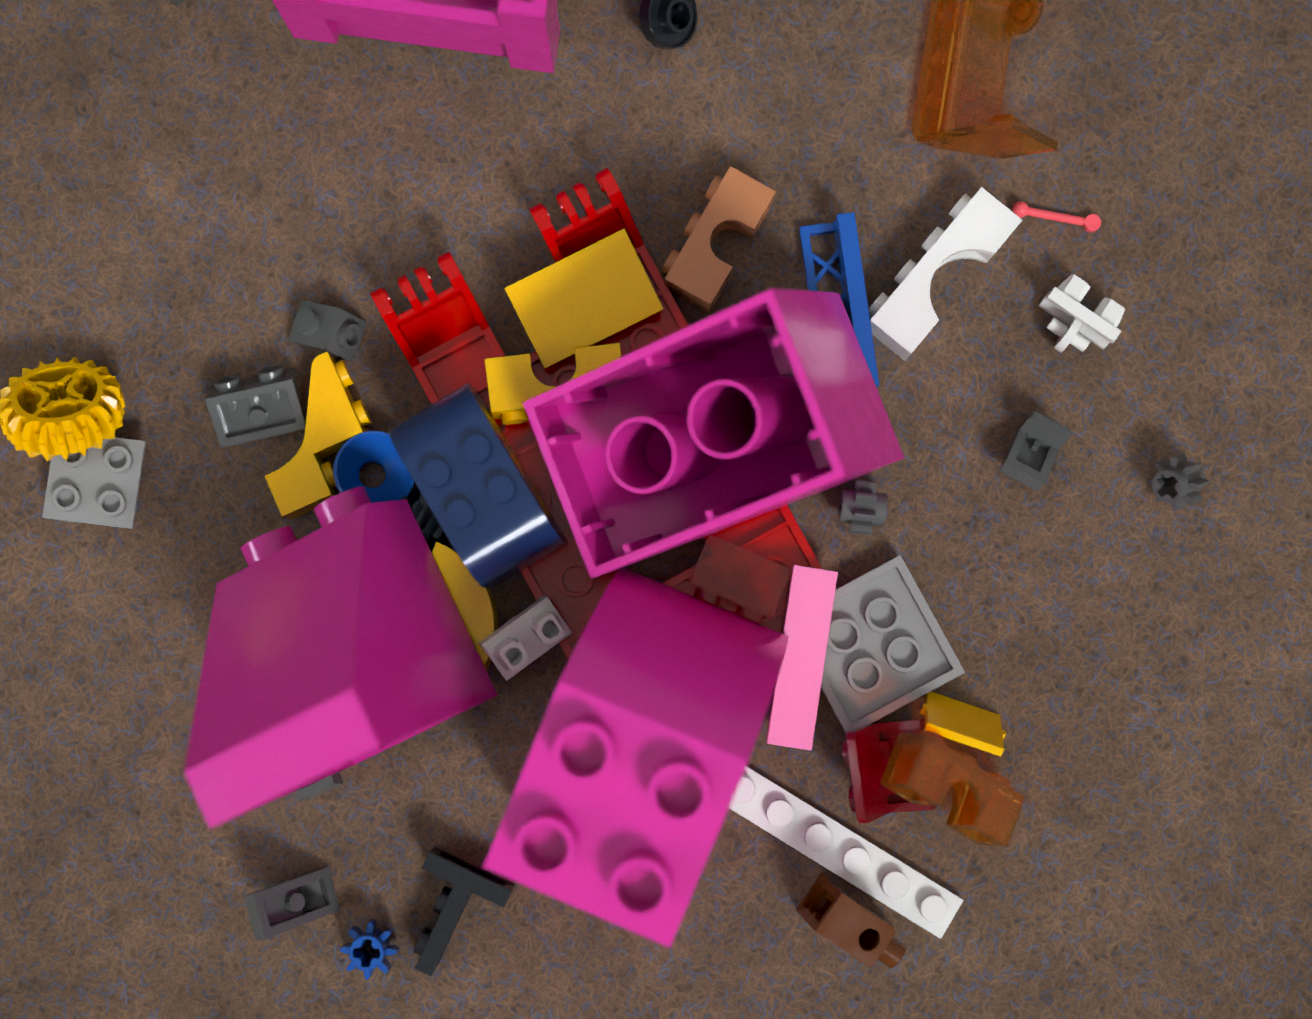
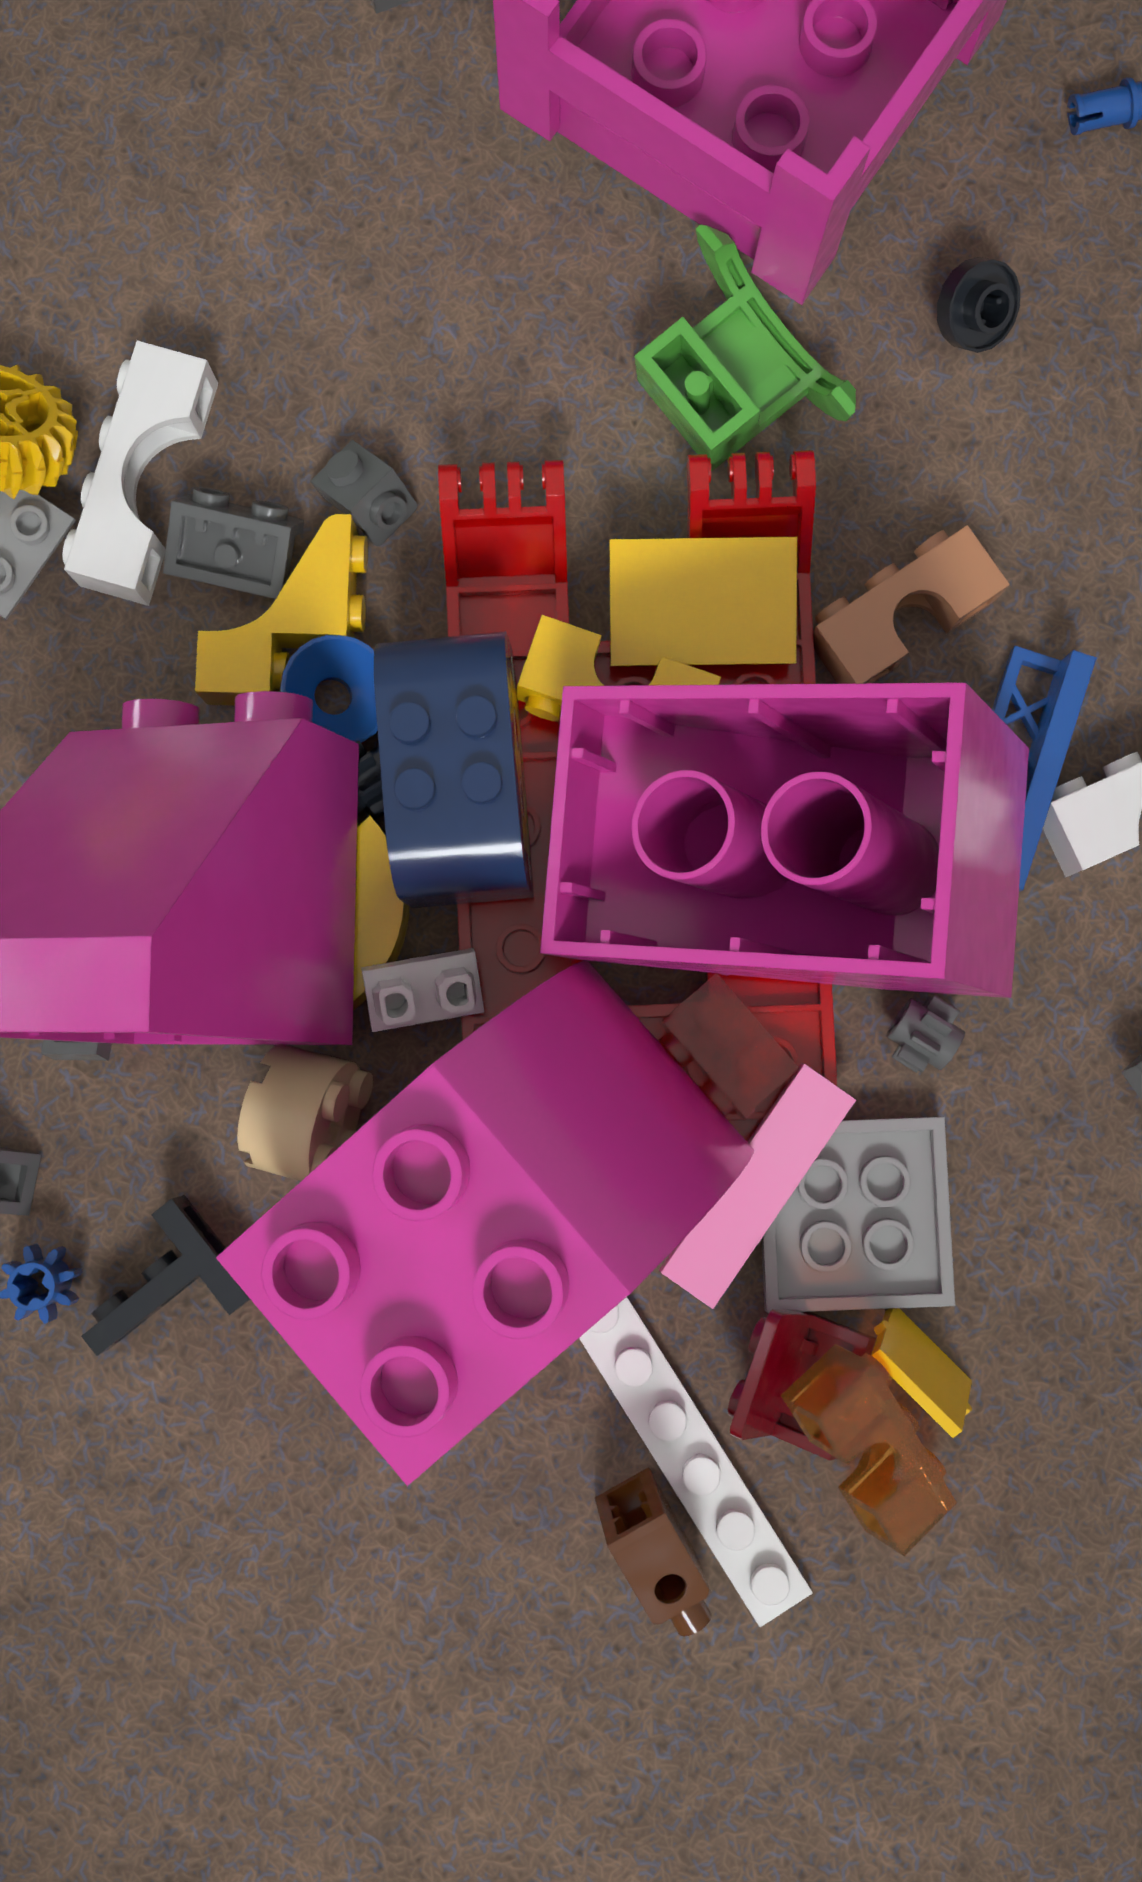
camera: 25 degrees right, 0 degrees up
none -> white arch [63,340,218,606]
none -> tan brick [237,1044,373,1181]
none -> bright green piece [634,225,856,472]

